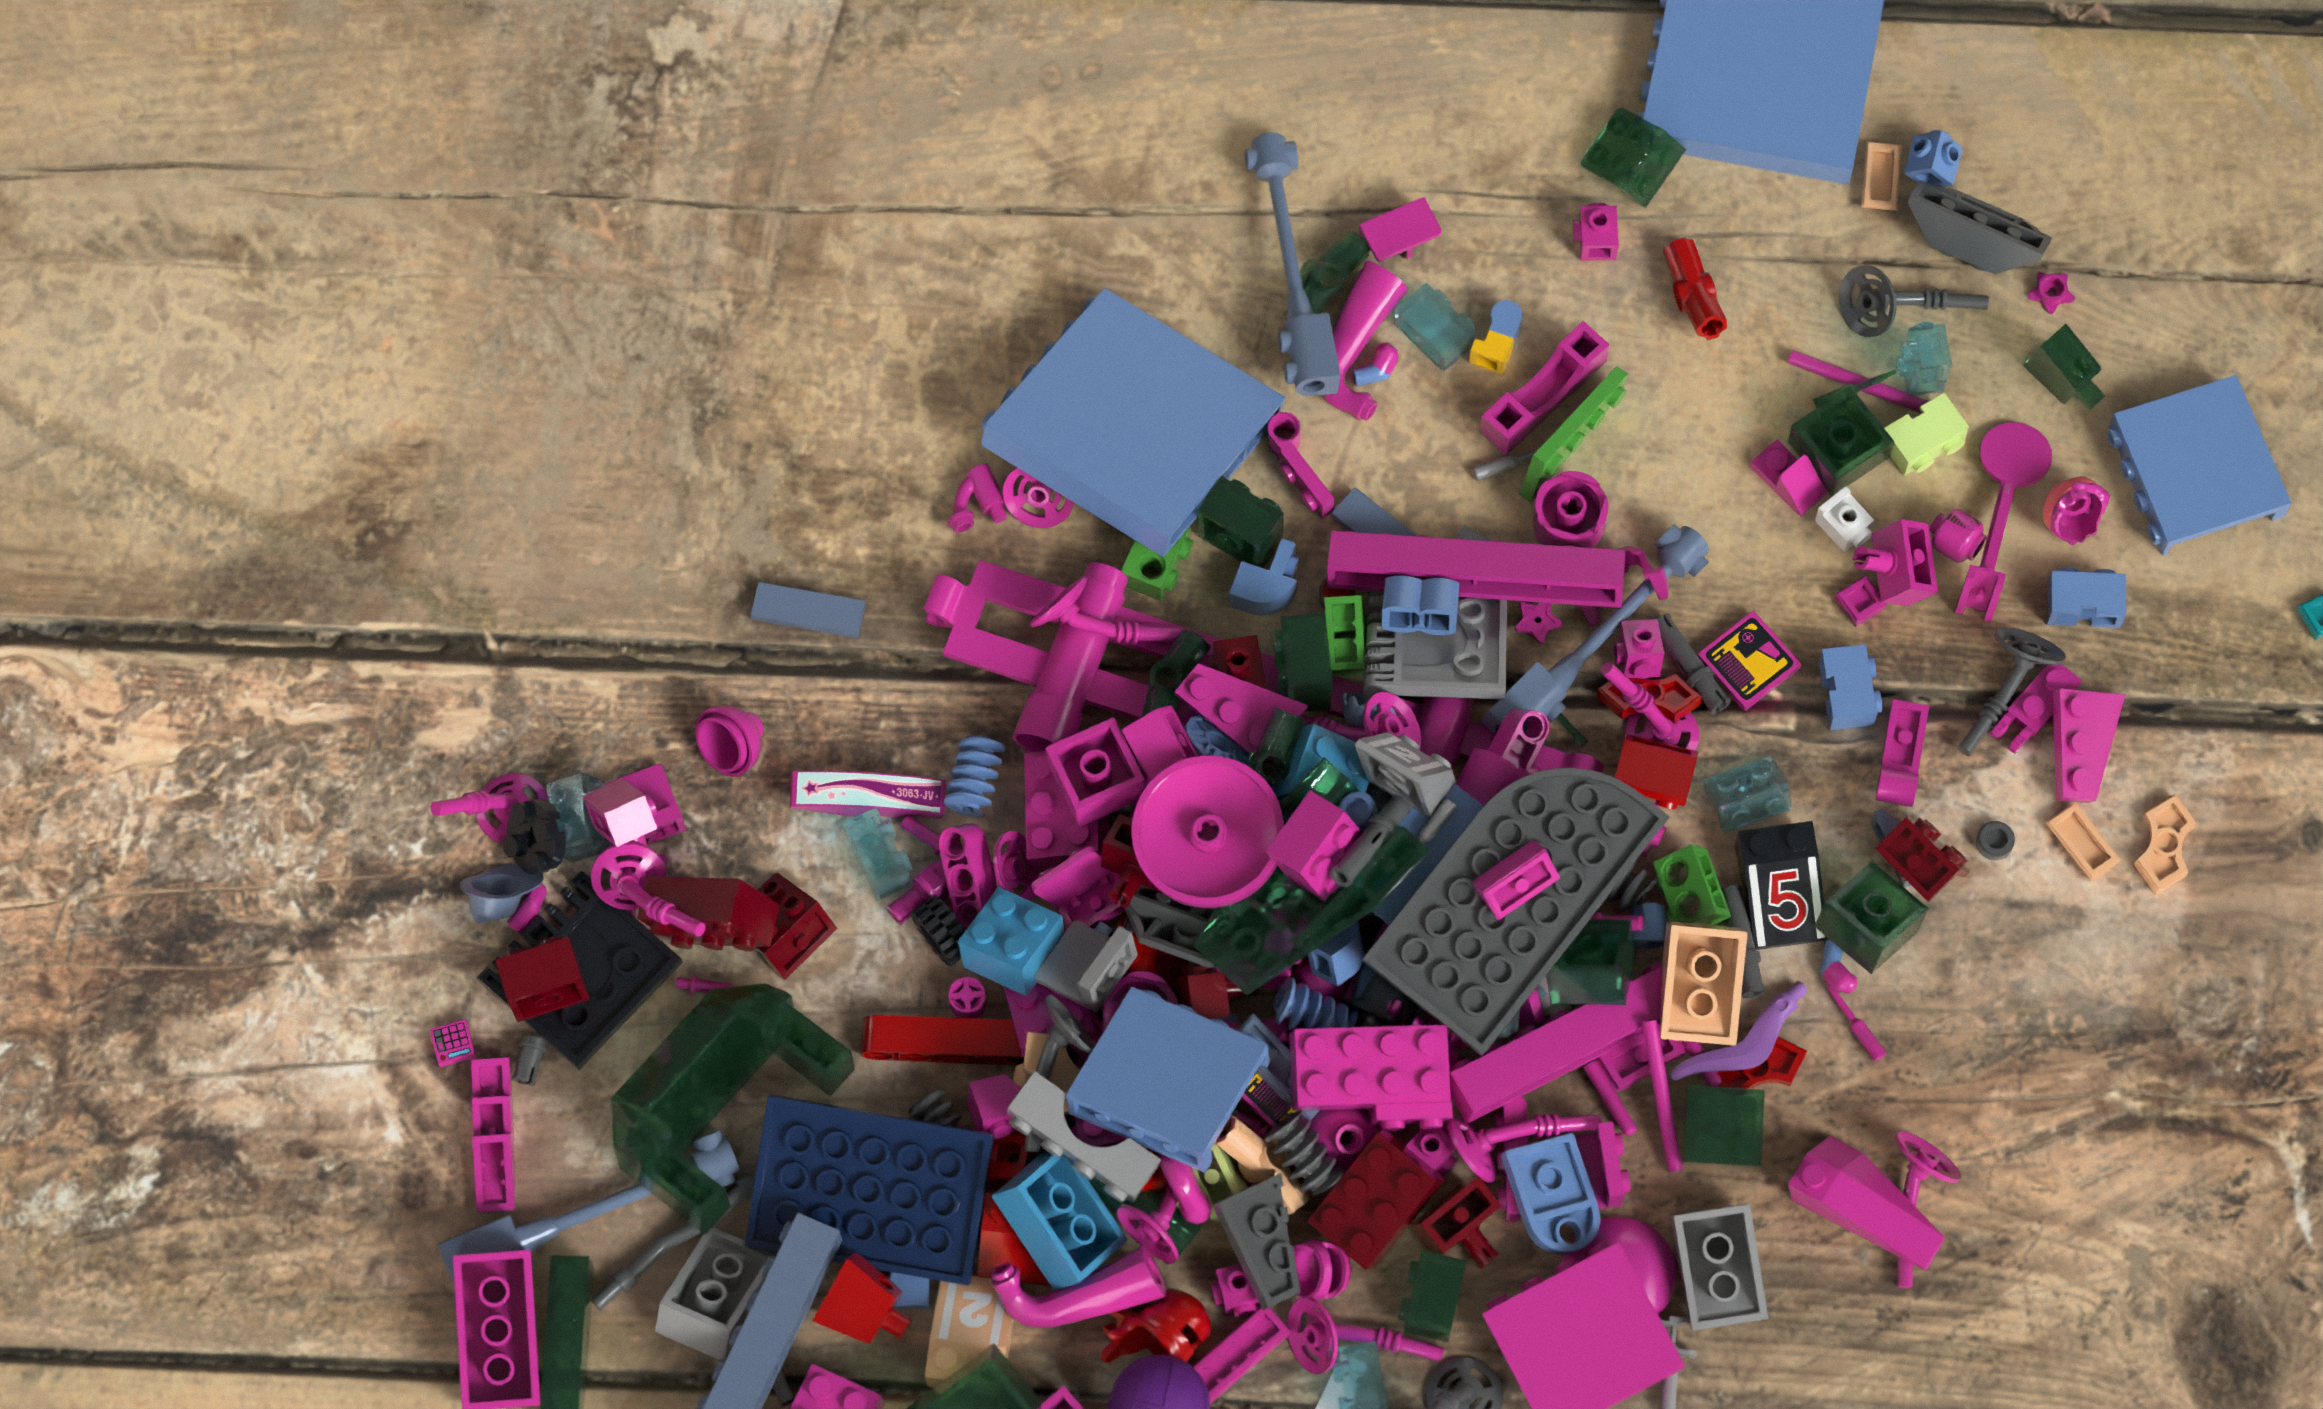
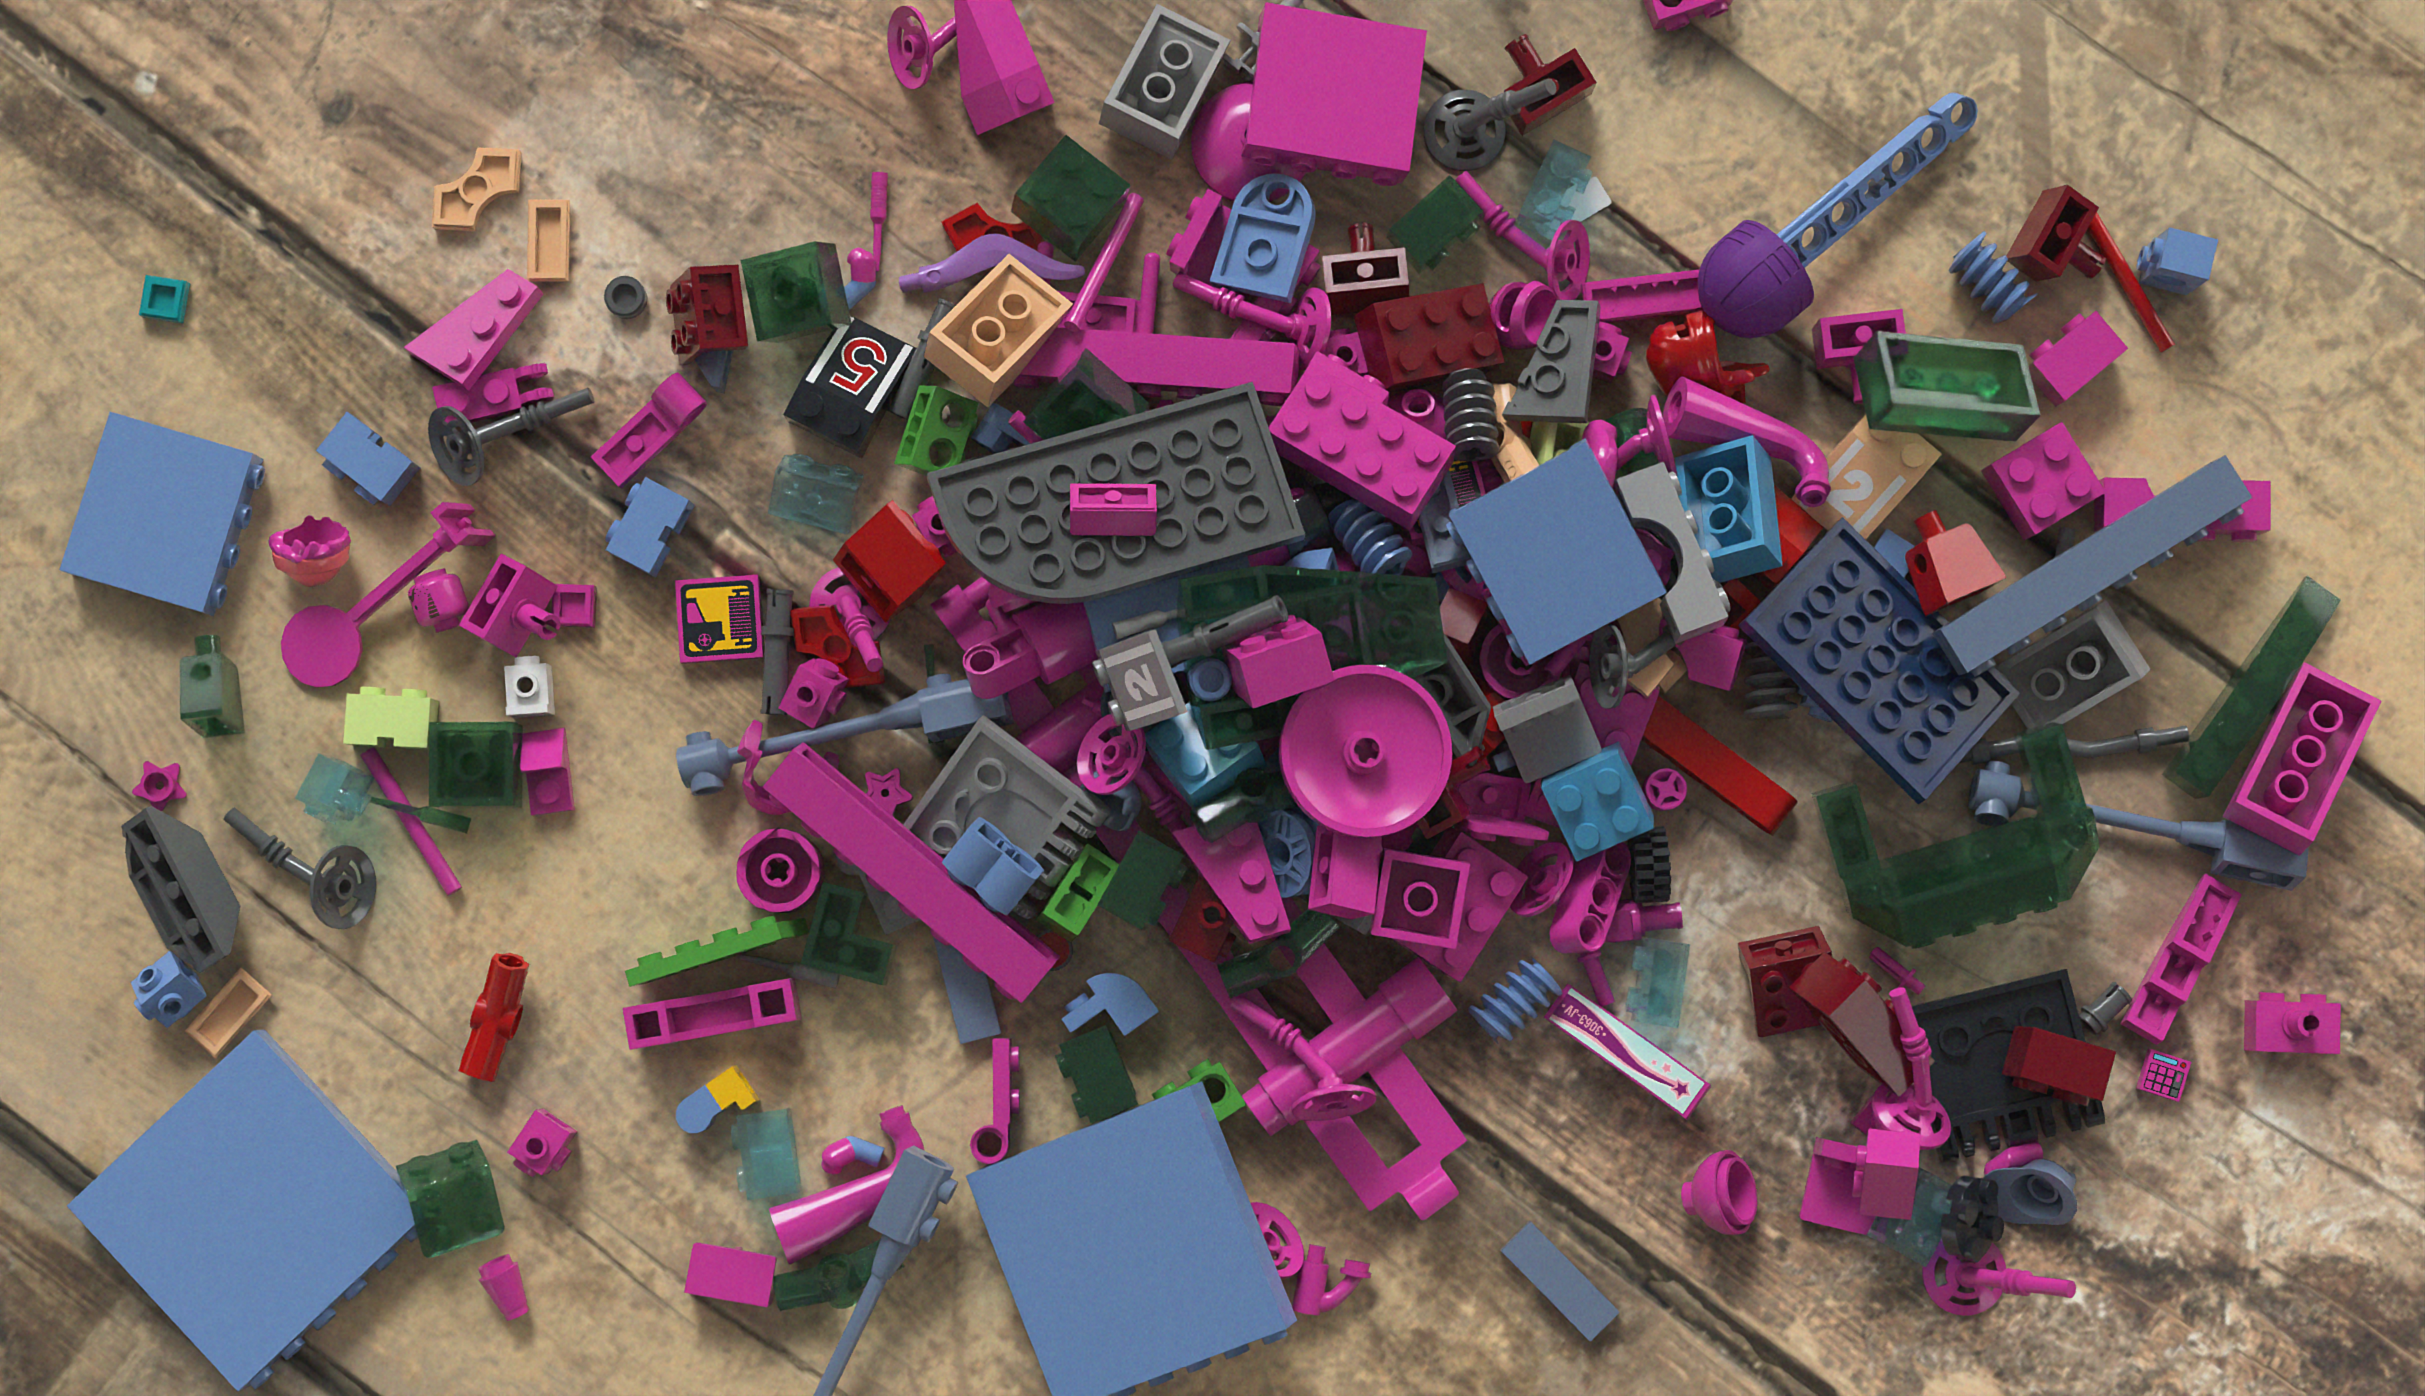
camera: 150 degrees left, 15 degrees up
none -> dark pink cone [478,1254,530,1321]
none -> clear green brick [801,882,897,985]
none -> dark pink brick [2244,992,2341,1054]

